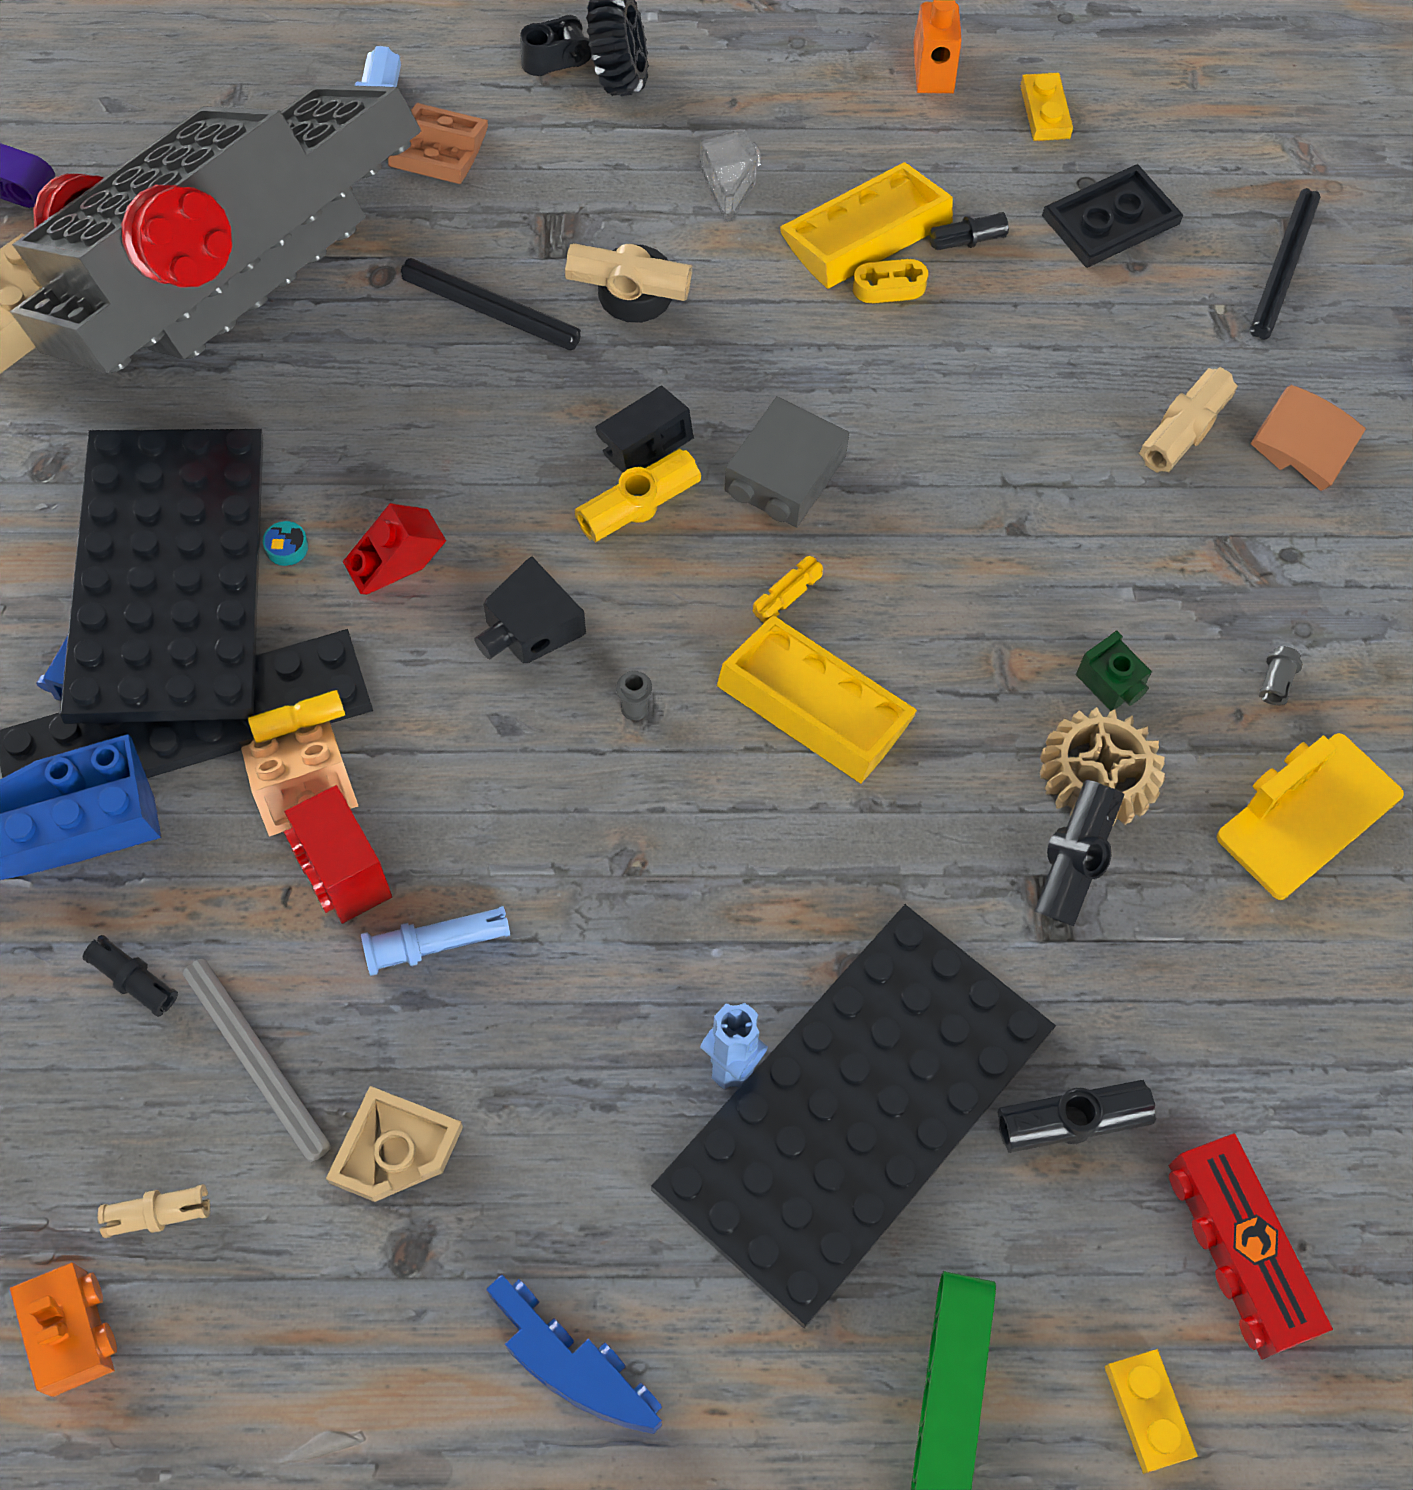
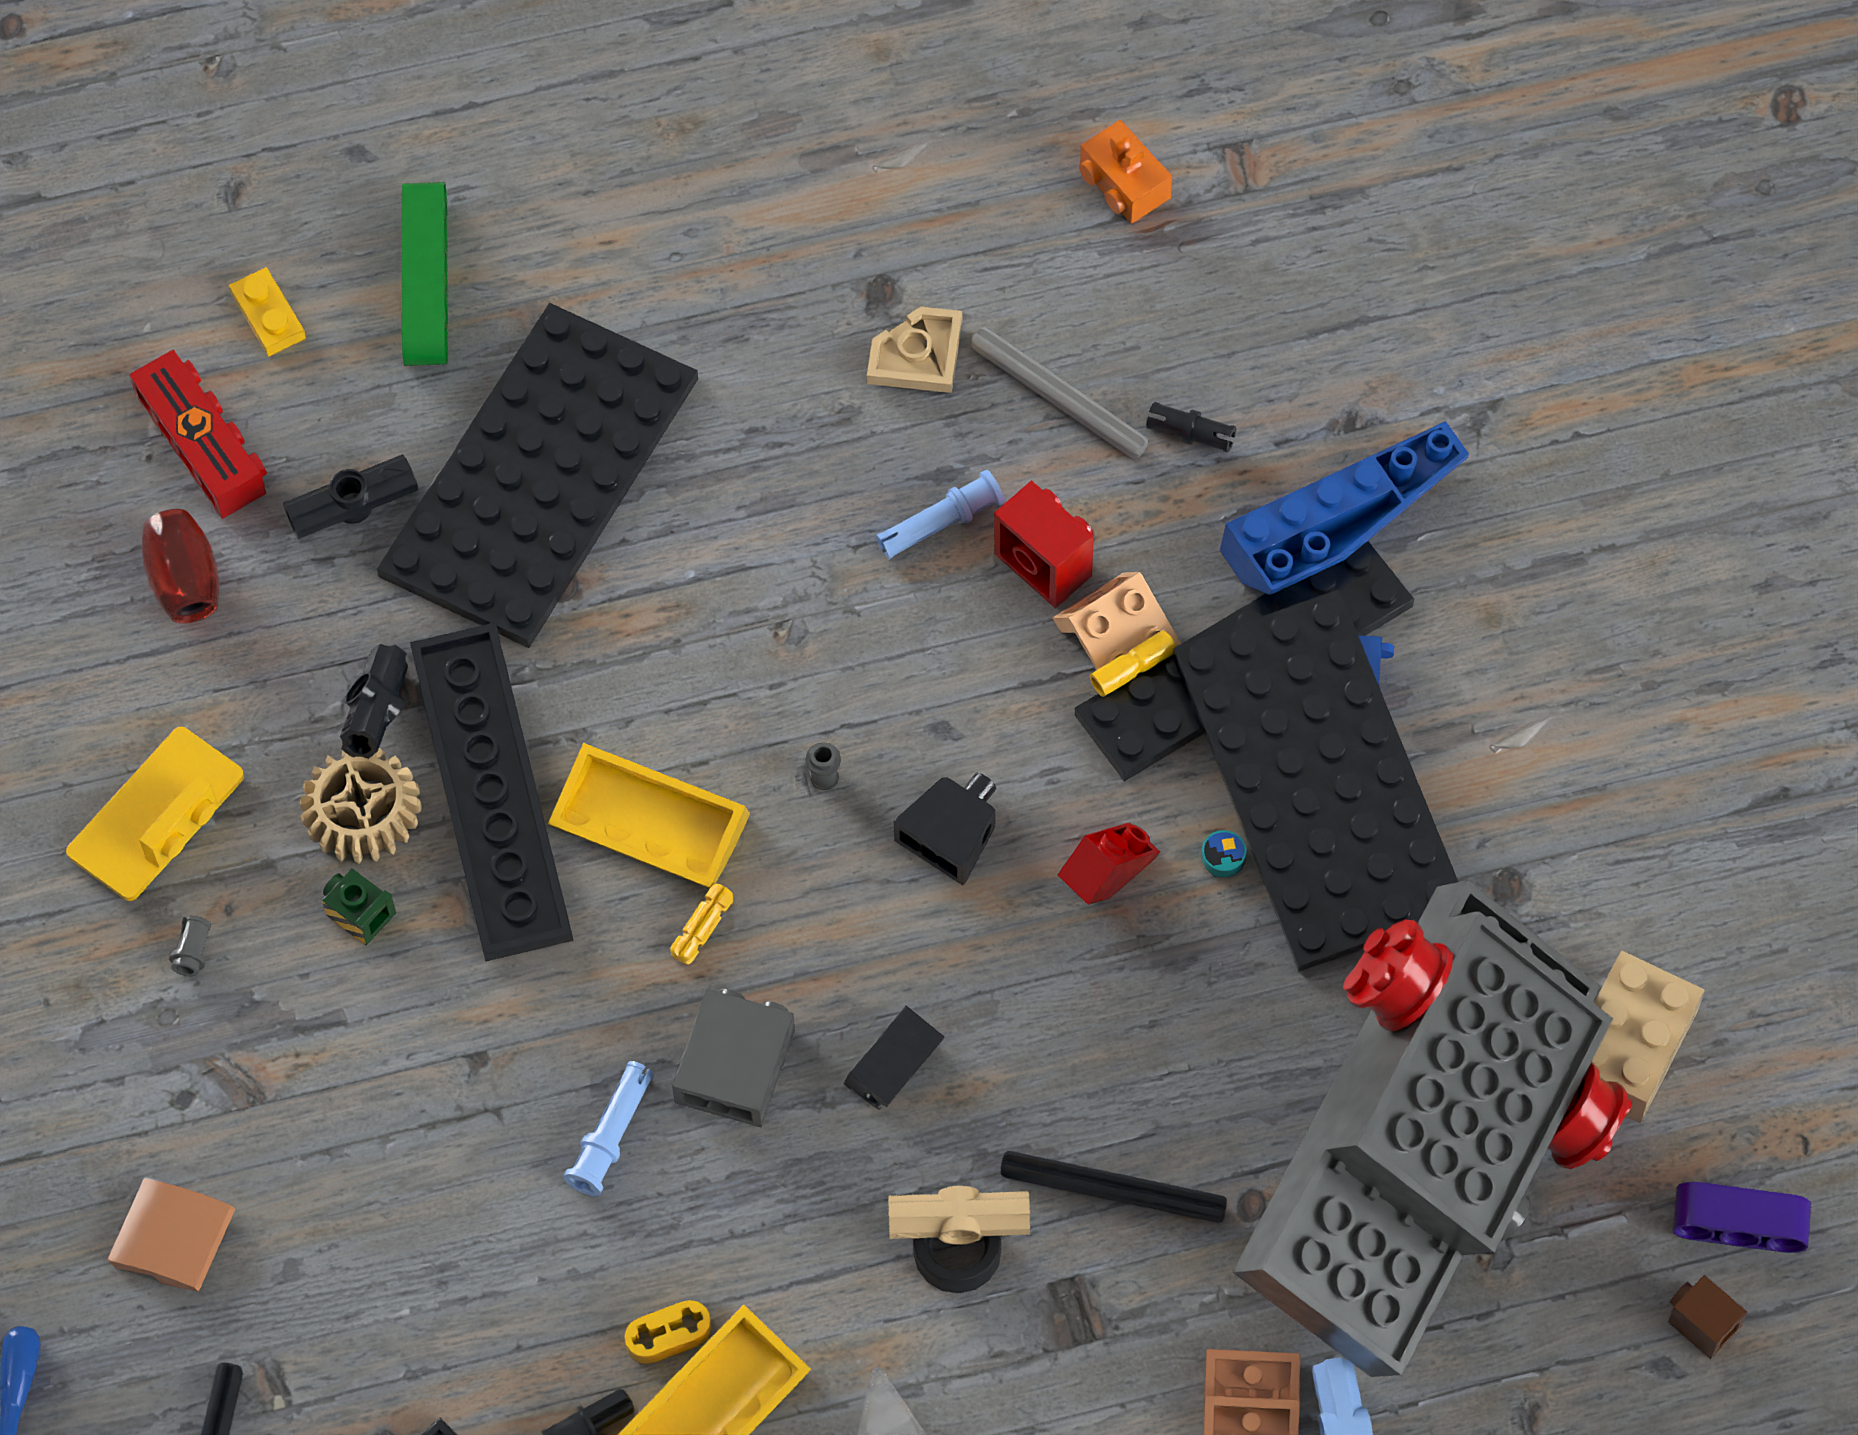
camera: 170 degrees right, 0 degrees up
tan pin [98,1184,210,1238] -> none
blue slope [486,1275,662,1434] -> none
yellow piece [575,449,701,542] -> none
light blue piece [700,1003,768,1089] -> none
tan piece [1139,367,1238,473] -> none
none -> clear red piece [142,509,219,624]
none -> black plate [410,622,573,962]
none -> light blue pin [563,1061,654,1196]
none -> reddish brown brick [1668,1275,1747,1359]

